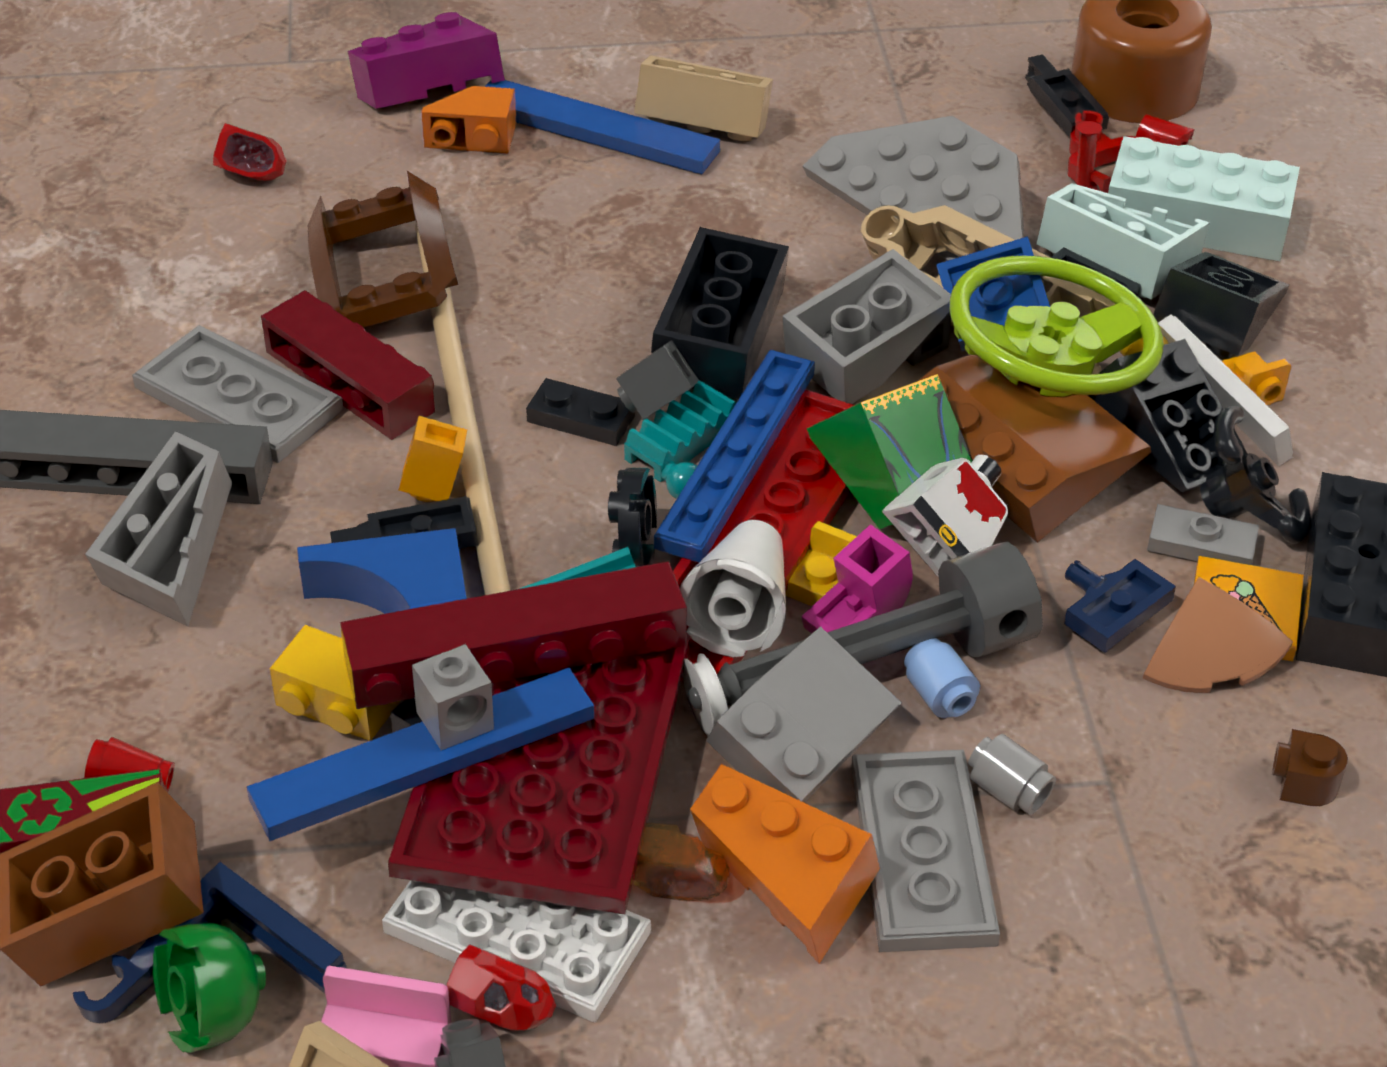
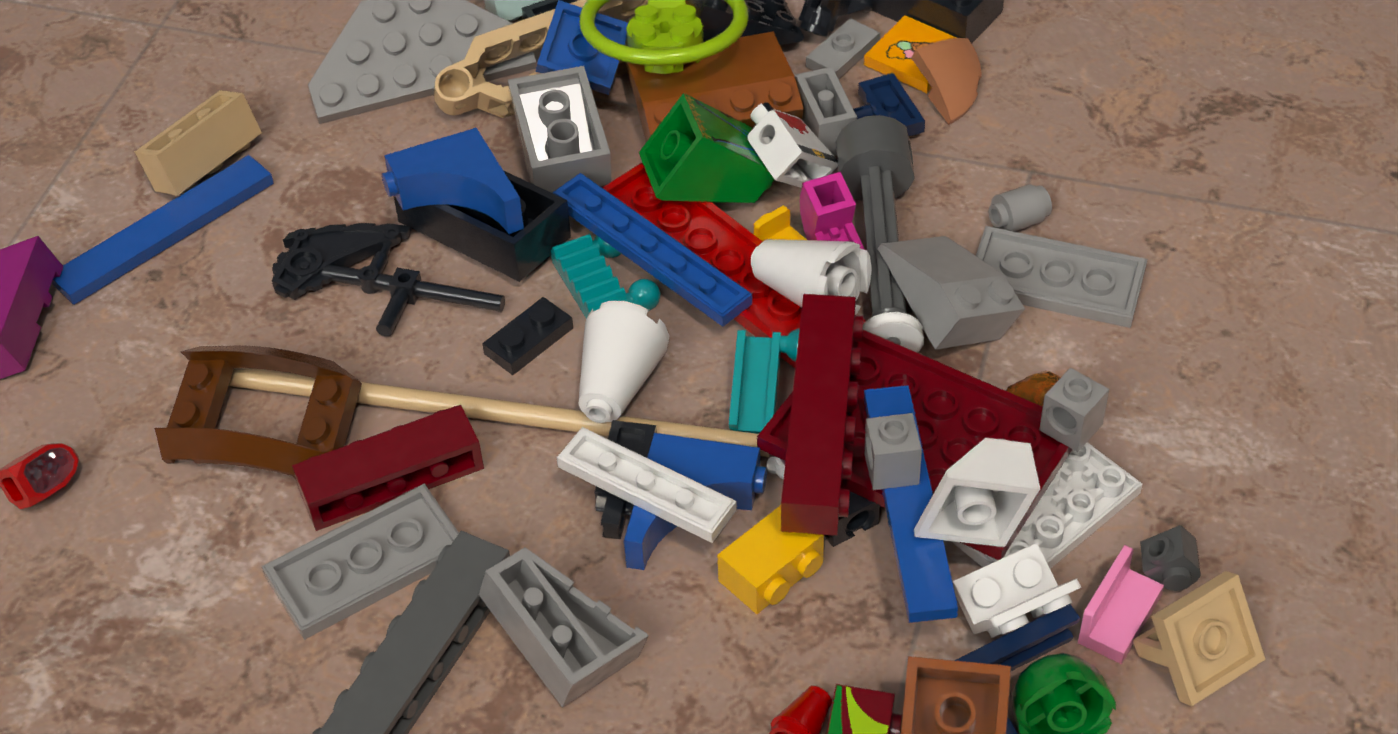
camera: 65 degrees left, 5 degrees up
light orange brick [398,416,468,502] -> none
orange slope [421,86,517,154] -> none
red rock [446,944,556,1031] -> none
black plate [608,468,657,567] -> none
dark grey brick [616,340,699,420] -> none
orange wedge [690,764,880,964] -> none
light blue brick [904,638,980,718] -> none
reddish brown plate [1272,729,1348,806] -> none
none -> black bar [271,223,505,336]
none -> blue arch [381,127,524,234]
none -> white tile [557,427,737,543]
none -> white cone [578,301,670,423]
none -> light grey brick [795,67,857,156]
none -> white slope [914,438,1040,547]
none -> white bracket [952,543,1081,638]
none -> light grey brick [1039,368,1110,452]

